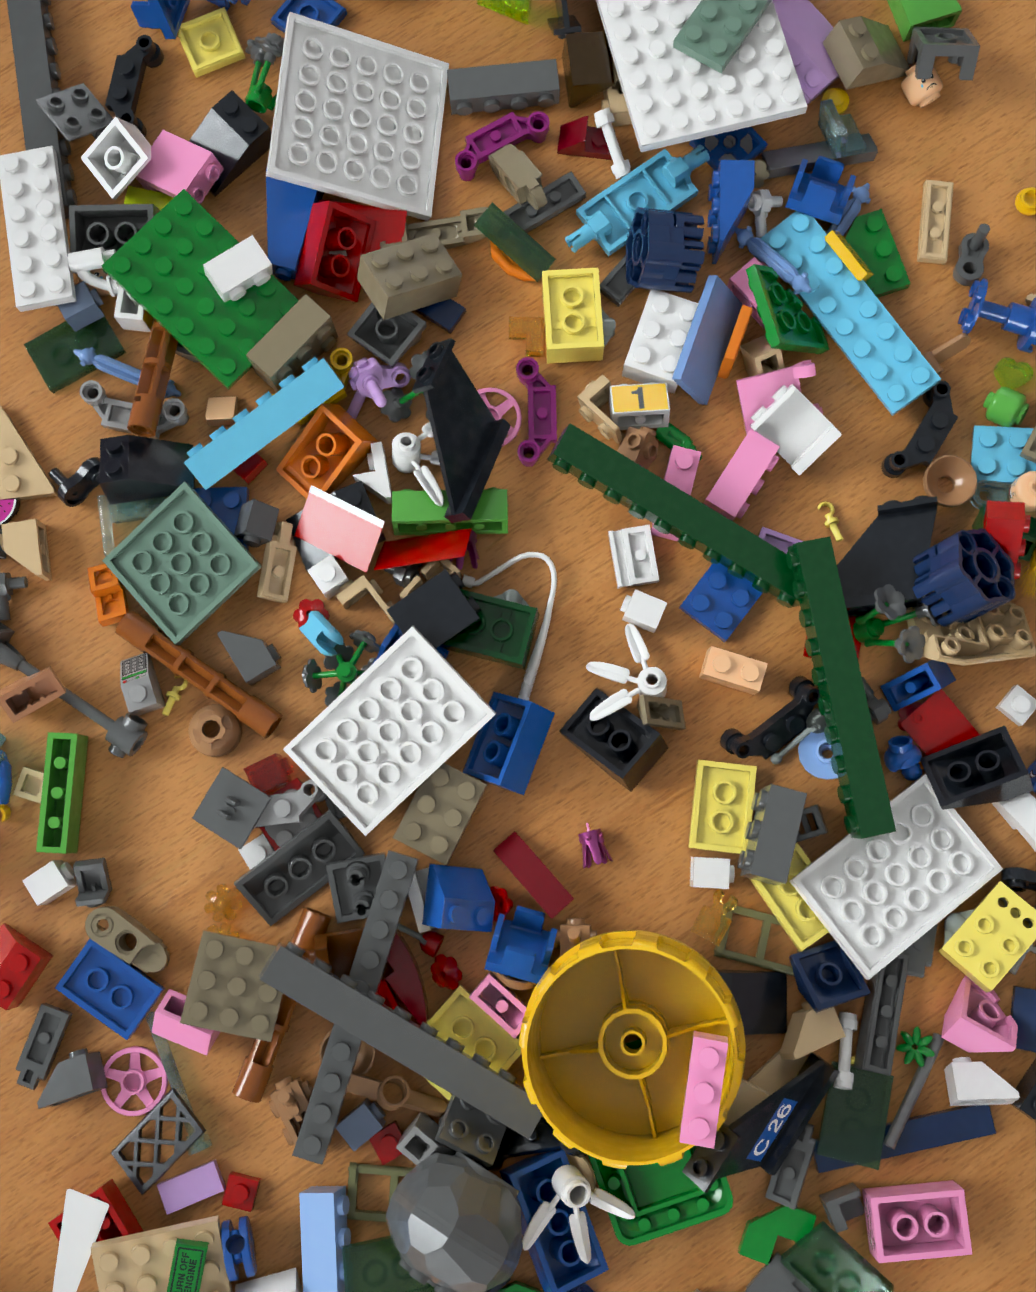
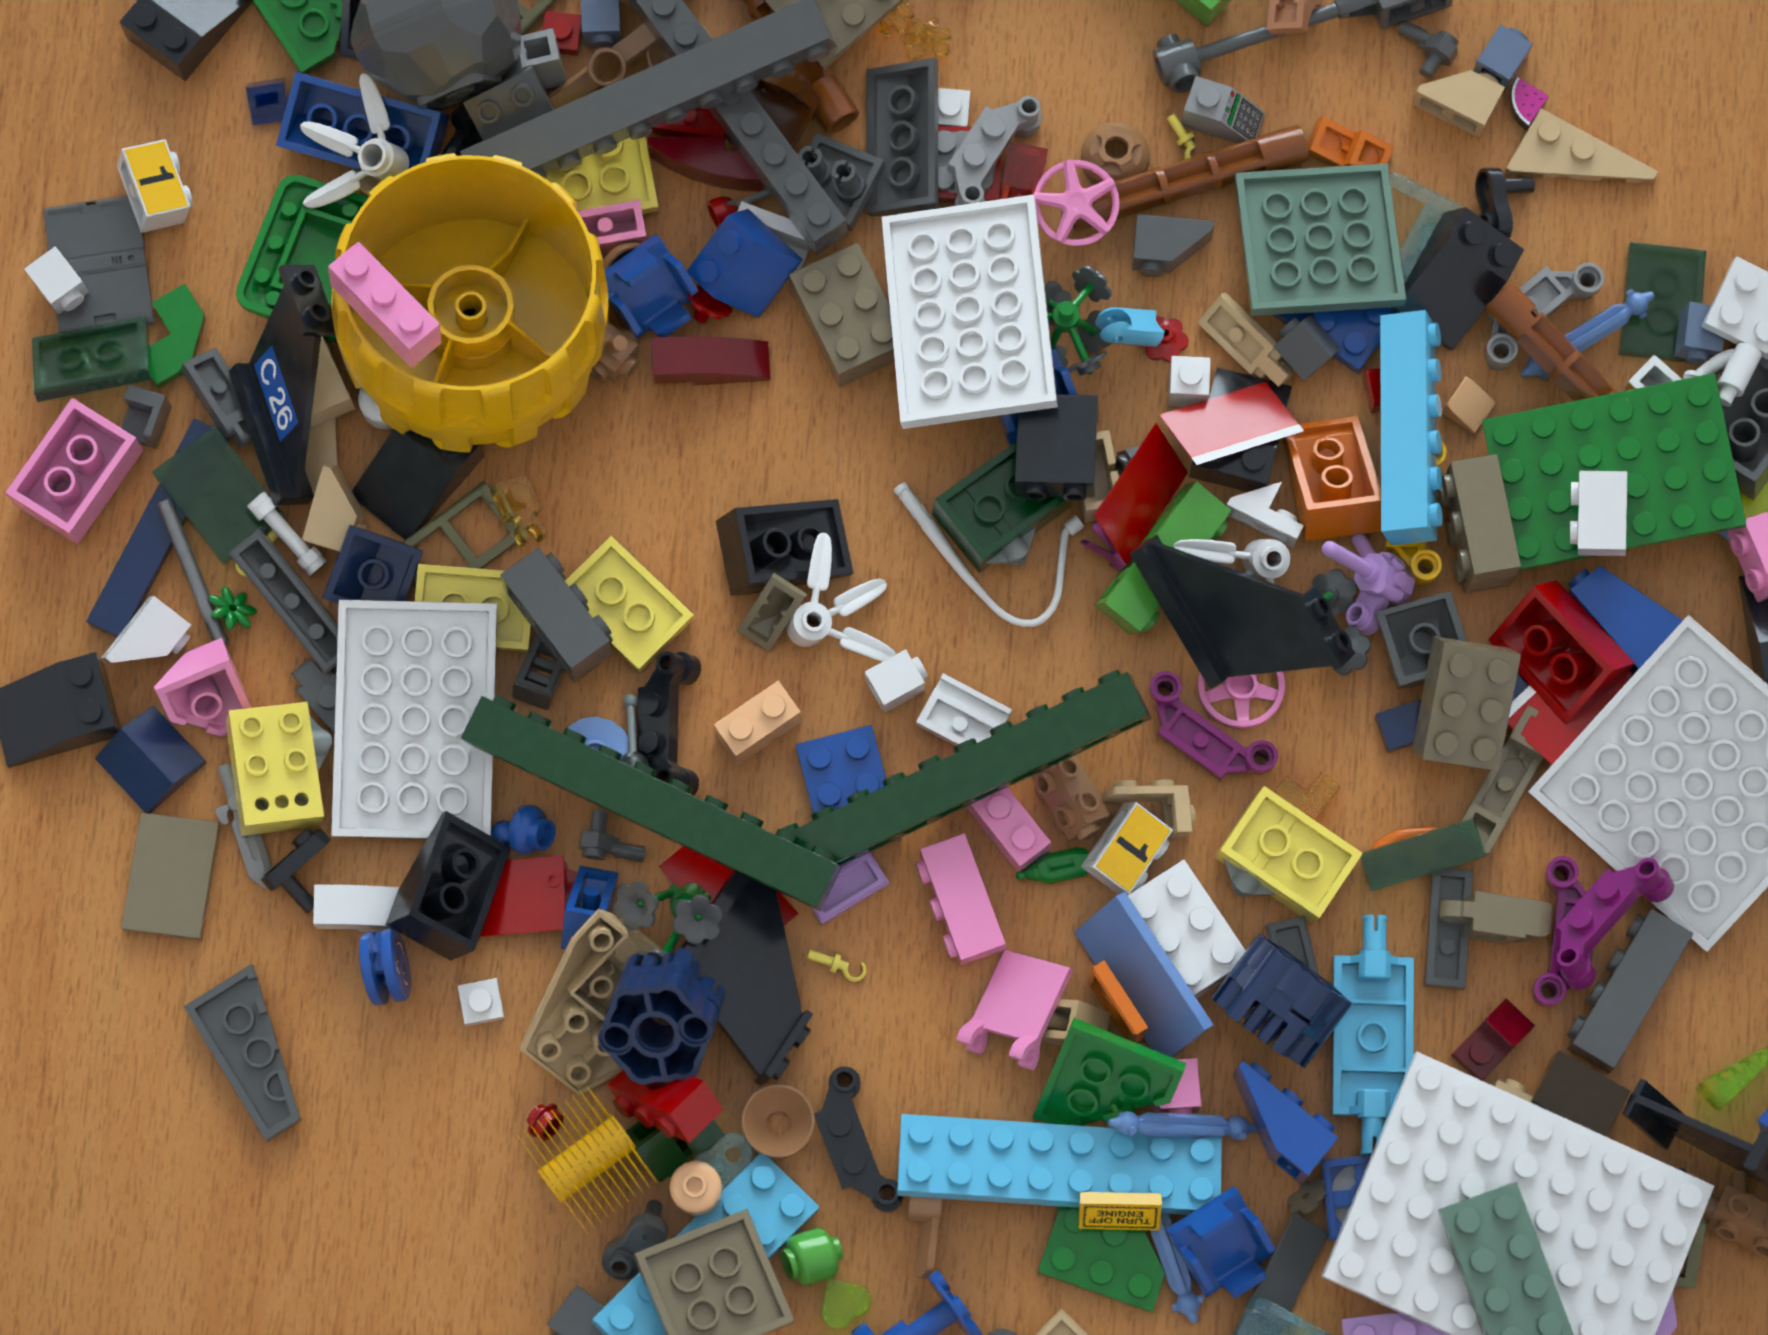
camera: 125 degrees right, 5 degrees down
dark grey piece [192,767,272,849] -> none
tan bracket [336,575,395,624] -> none
red plant [430,954,463,991] -> none
blue slope [463,692,555,795] -> none
flat silver piece [578,823,613,869] -> none
white bar [594,108,631,179] -> none
white brick [690,857,735,889] -> none
white piece [748,189,783,238] -> none
white panel [751,384,842,476] -> none
none -> bright pink wheel [1034,160,1119,246]
none -> magenta plate [1556,858,1674,990]

